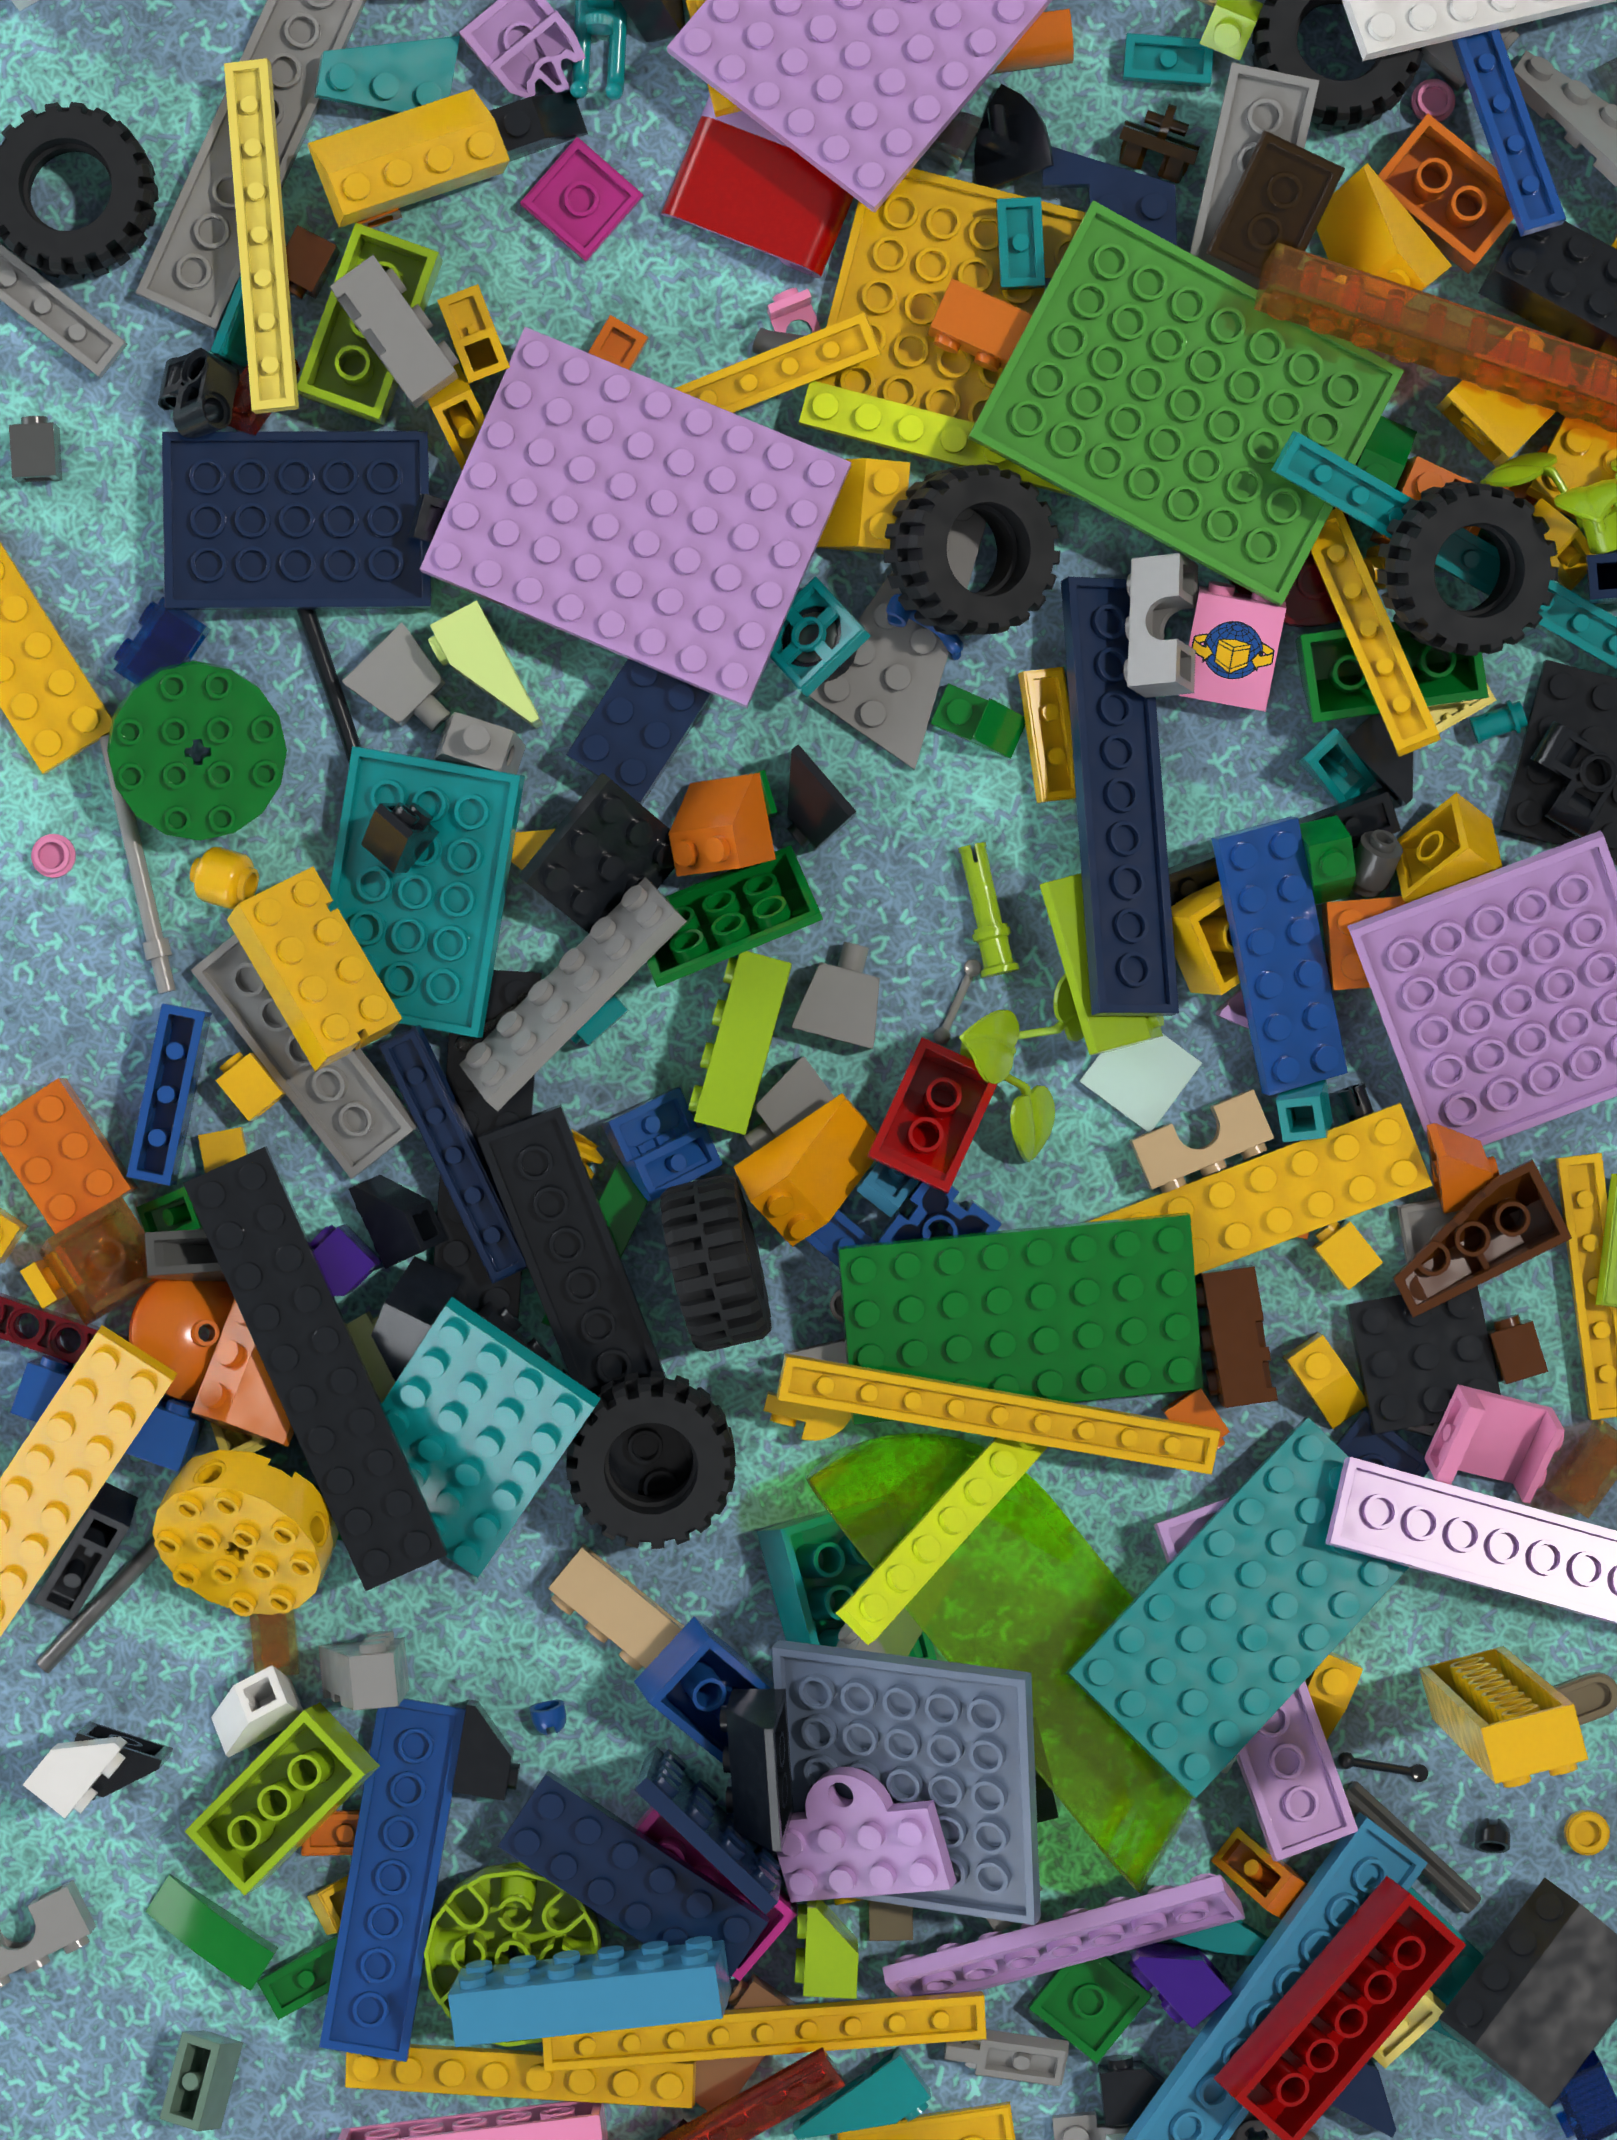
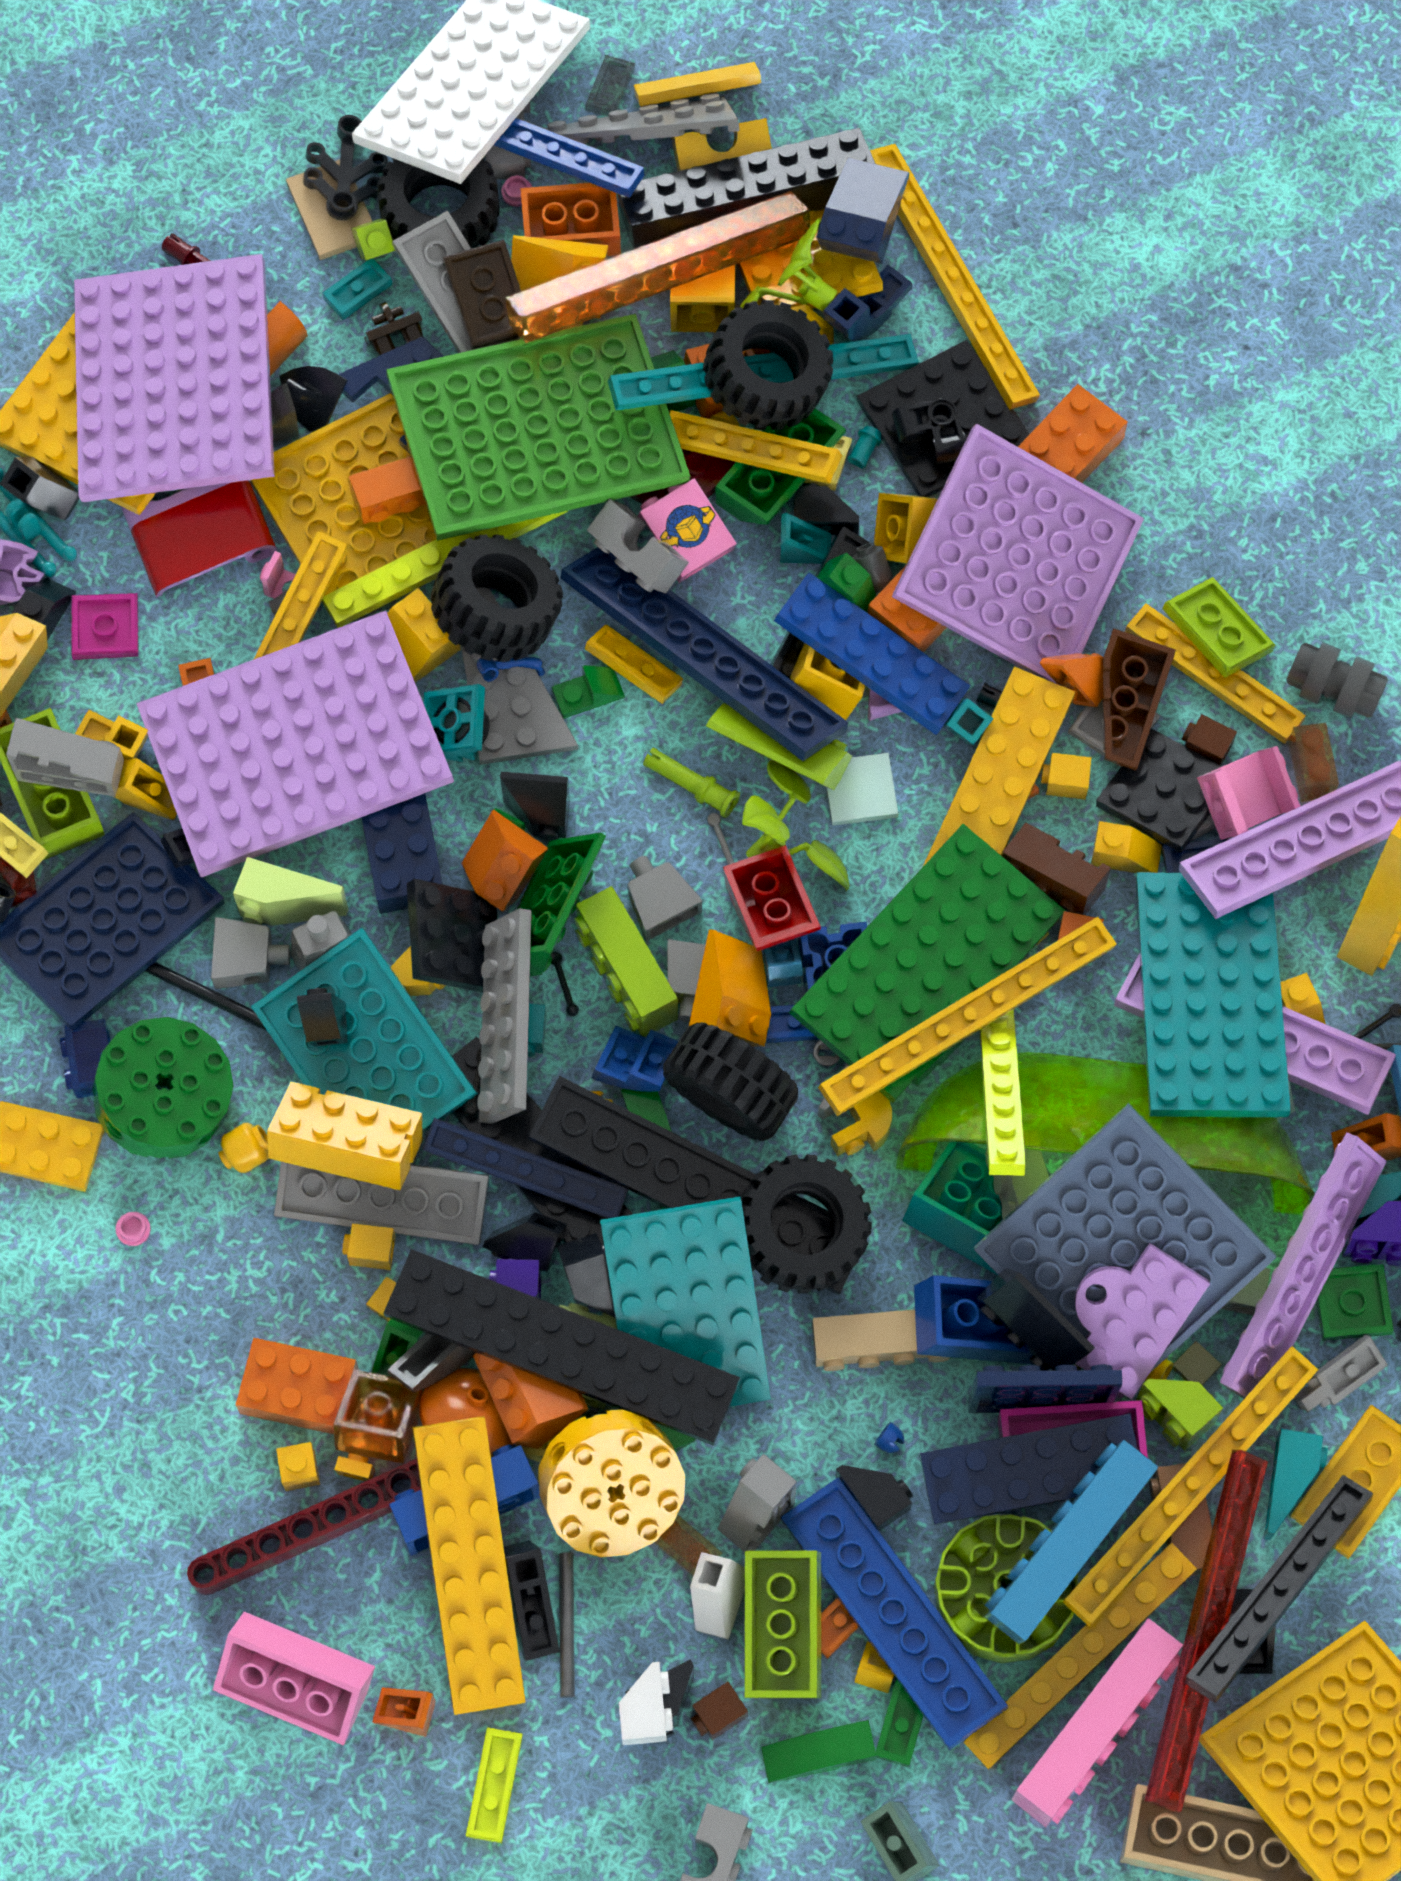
camera: 40 degrees left, 20 degrees down
light grey bar [99,735,176,994] -> none
blue brick [126,1003,212,1186] -> none
teal plate [996,197,1045,290] -> none
tan arch [1129,1089,1274,1193] -> none
none -> black hinge [551,952,579,1017]
none -> reddish brown brick [690,1681,748,1741]

